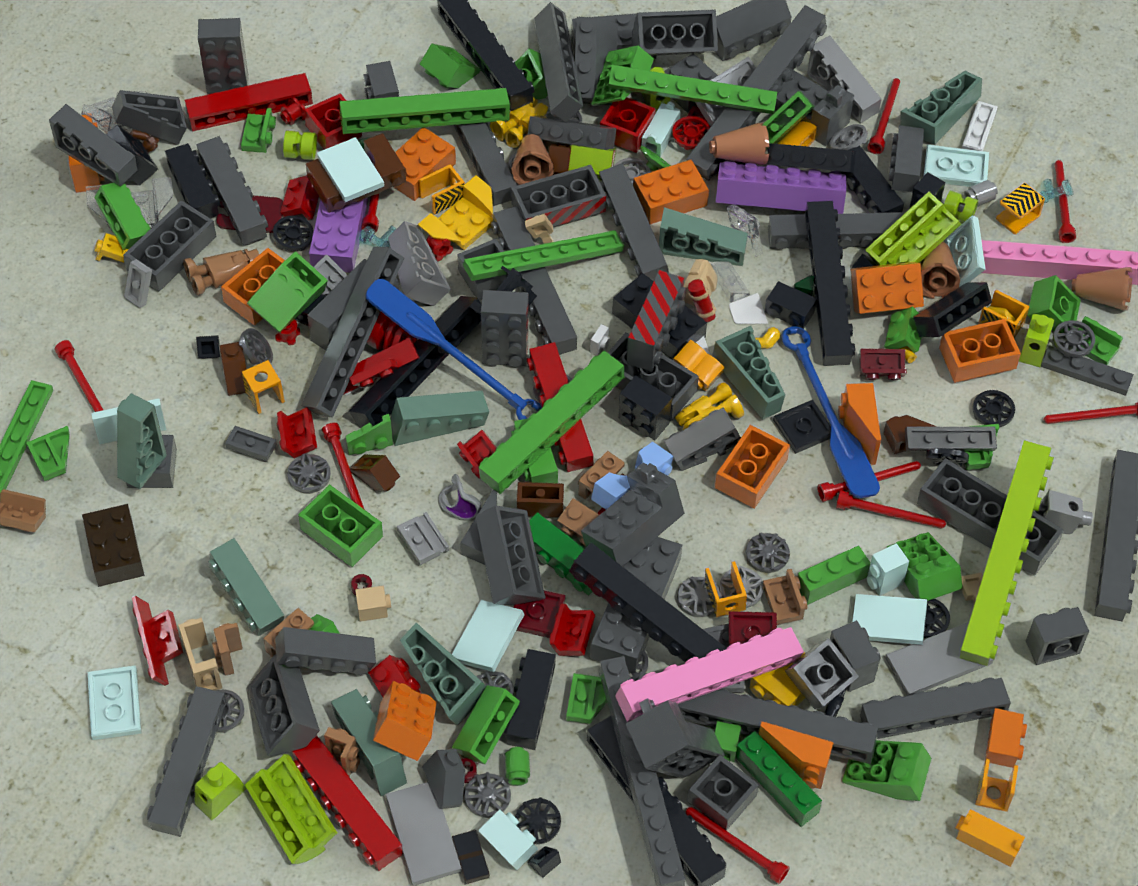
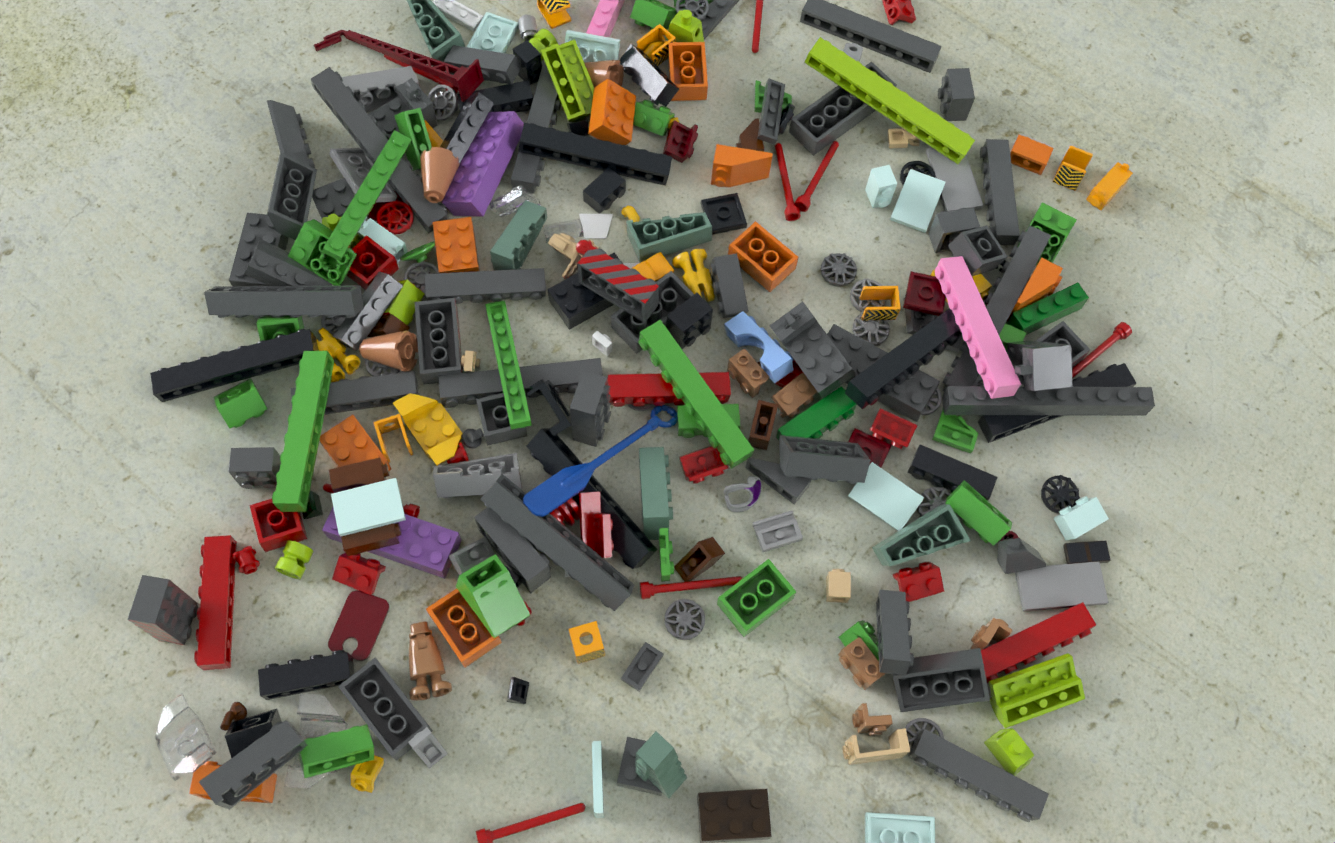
camera: 80 degrees left, 10 degrees up
dark grey wedge [112,90,187,145] -> none
red bracket [132,596,184,686] -> none
dark grey brick [196,136,268,245] -> none
sand green wedge [208,538,284,636] -> none
reddish brown slope [219,342,247,396] -> none
flat silver wheel [239,328,273,365] -> none
bright green bracket [241,108,276,153] -> none
black wheel [273,216,314,251] -> none
red bracket [276,407,317,458] -> none
sand green wedge [331,689,407,796] -> none
dark red bush [351,574,372,596] -> none
clear light blue piece [359,225,396,249] -> none
orange brick [373,681,437,761] -> none
flat silver wheel [464,772,511,817] -> none
bright green brick [505,747,530,786] -> none
black slope [528,846,561,878] -> none
medium nougat bracket [763,569,807,625] -> none
blue piece [781,326,880,498] -> none
dark green slope [794,275,814,296] -> none
bright green brick [798,545,870,605] -> none
bright green slope [887,532,962,601] -> none
black wheel [973,390,1015,428] -> none
none -> dark red piece [314,30,484,102]
none -> dark grey plate [462,428,484,449]

